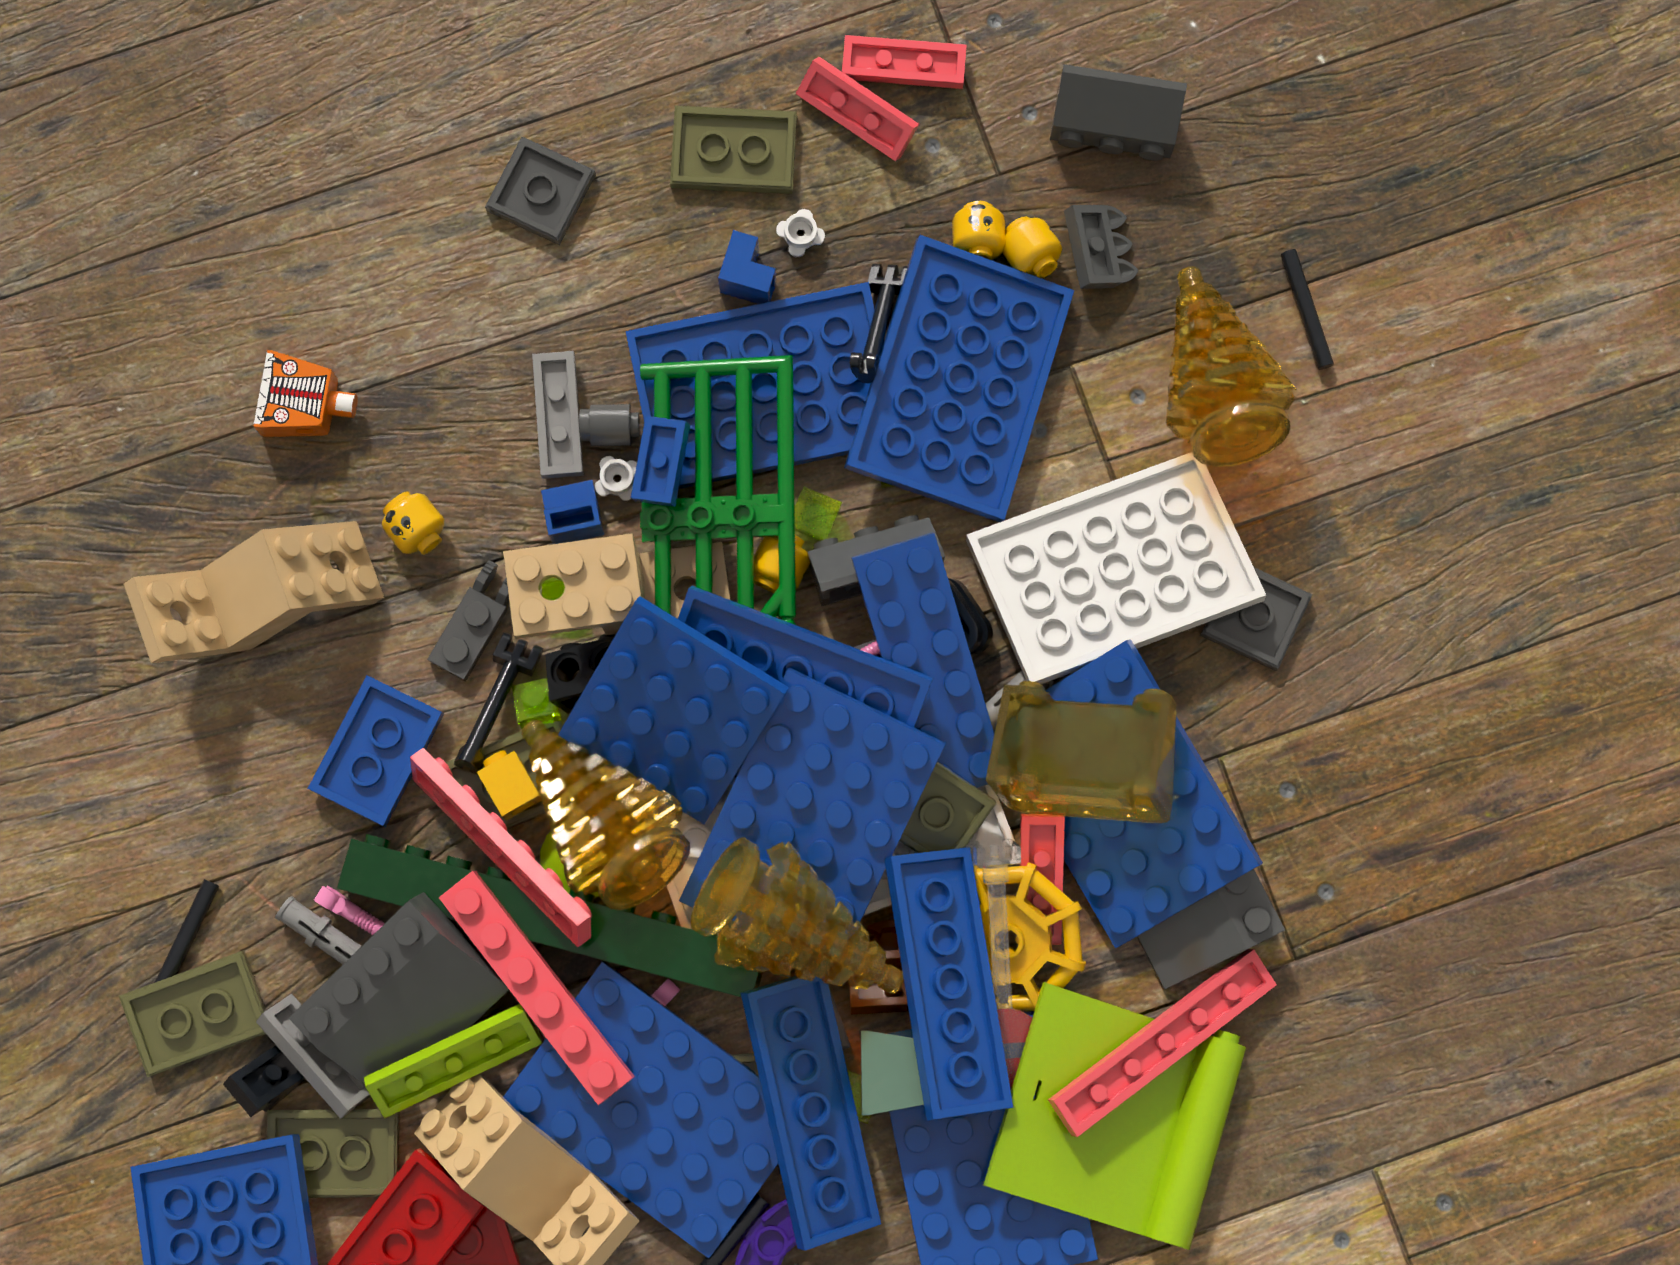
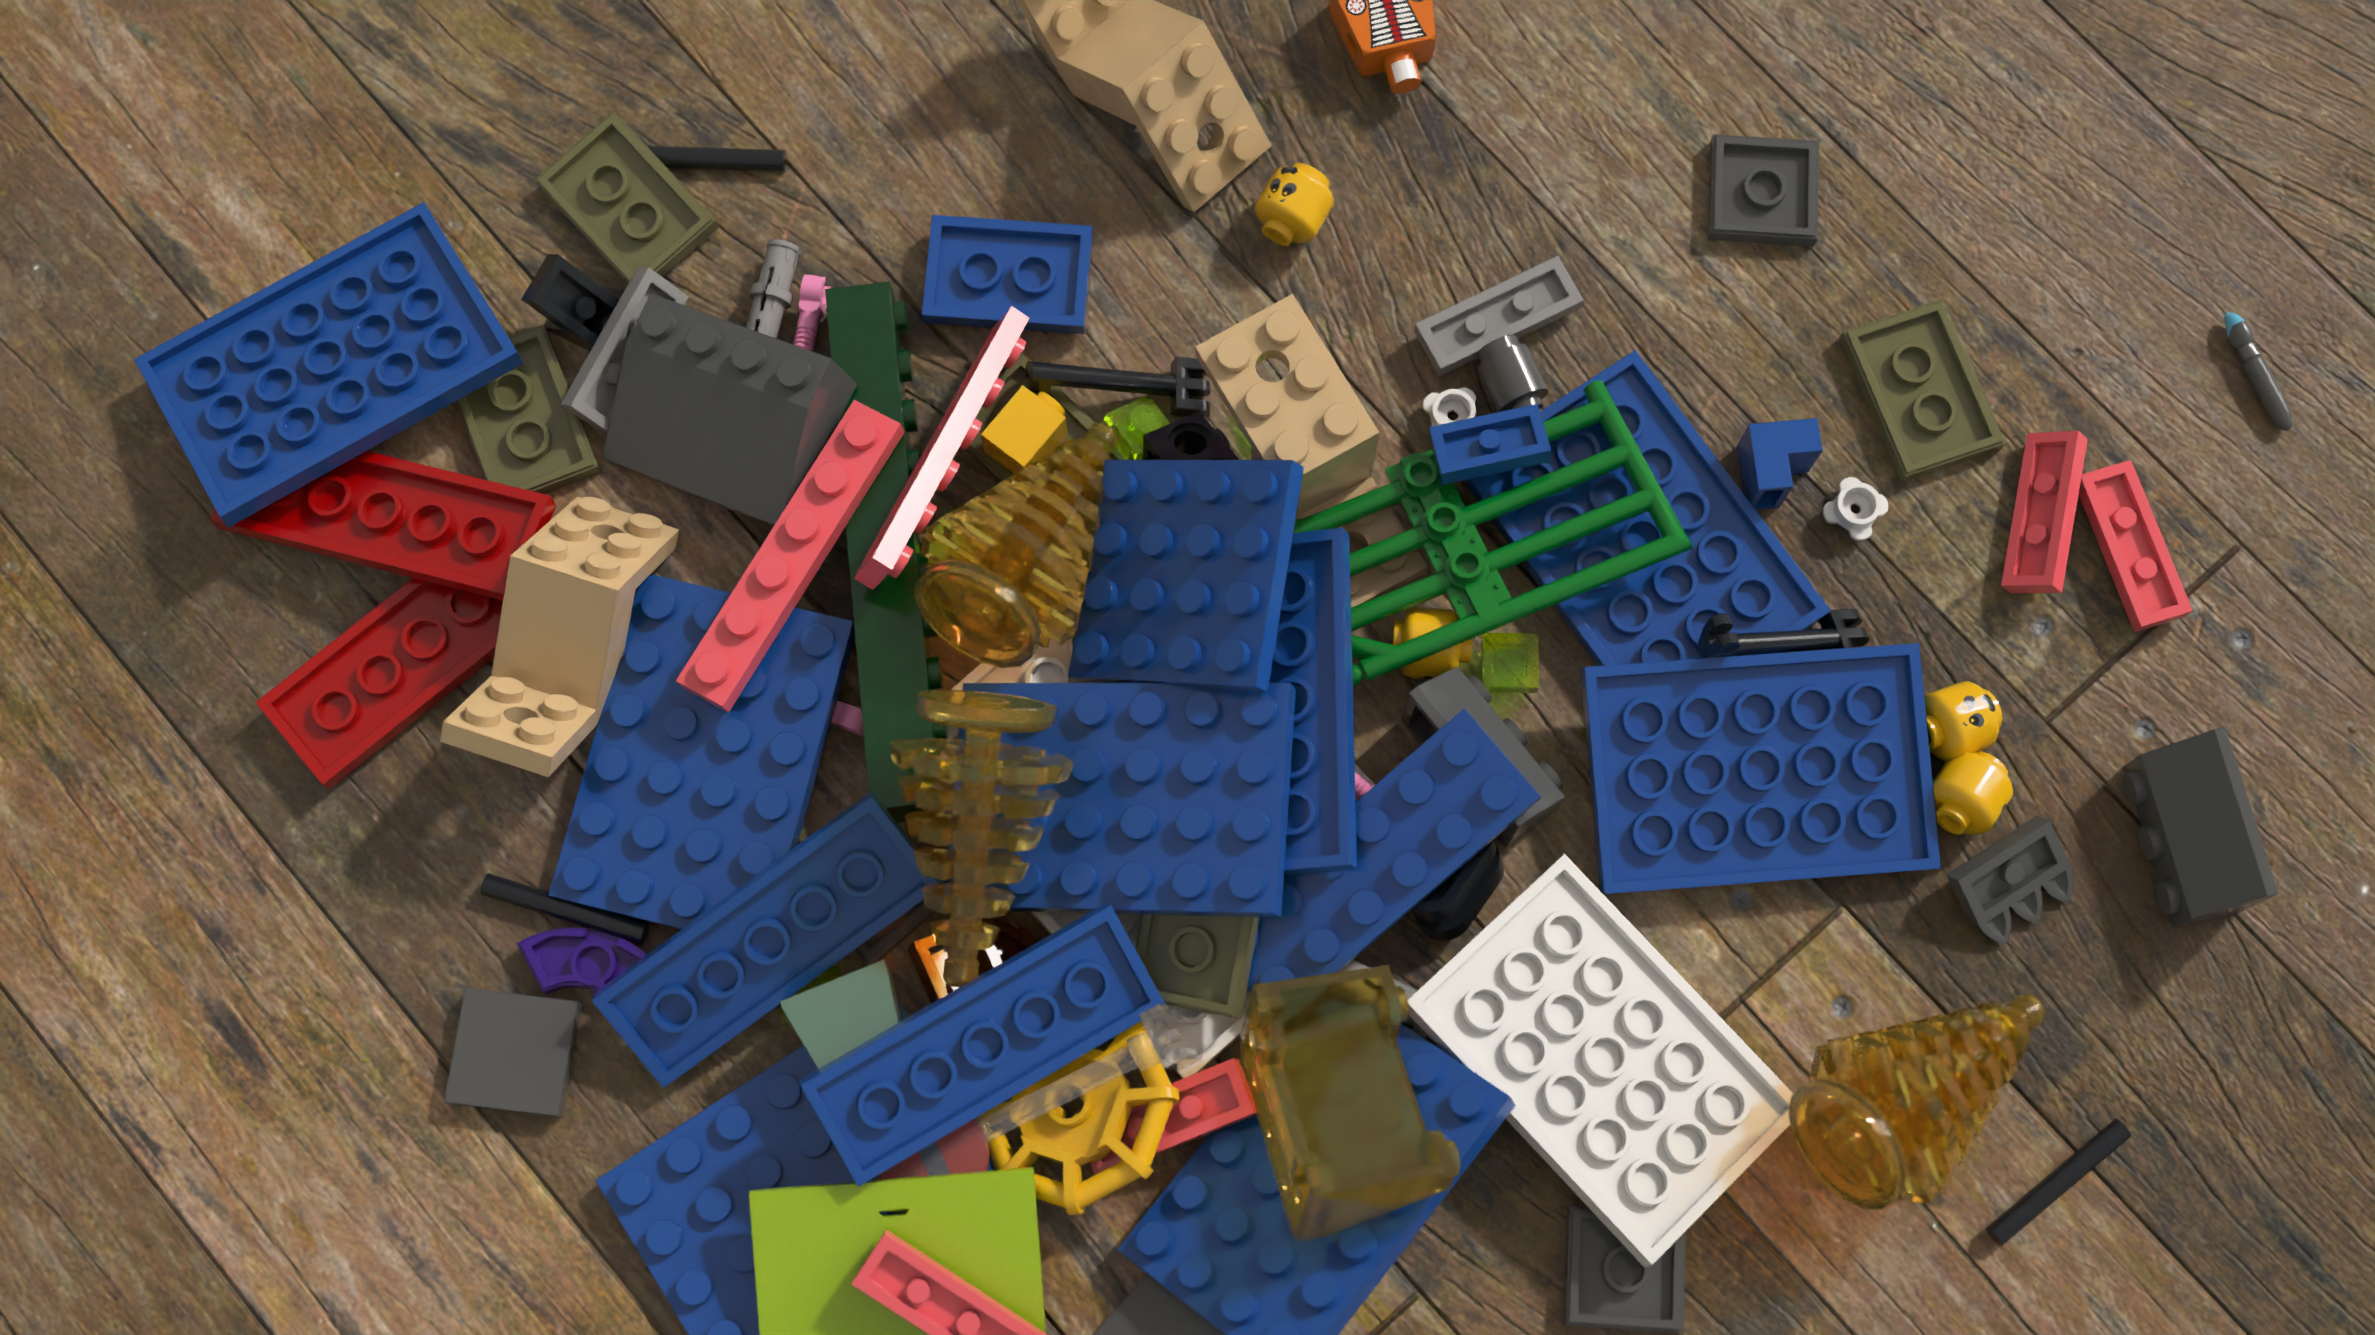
camera: 70 degrees right, 5 degrees down
lime plate [364,1004,542,1118] -> none
dark grey hinge [427,560,509,682] -> none
blue piece [541,480,605,544] -> none

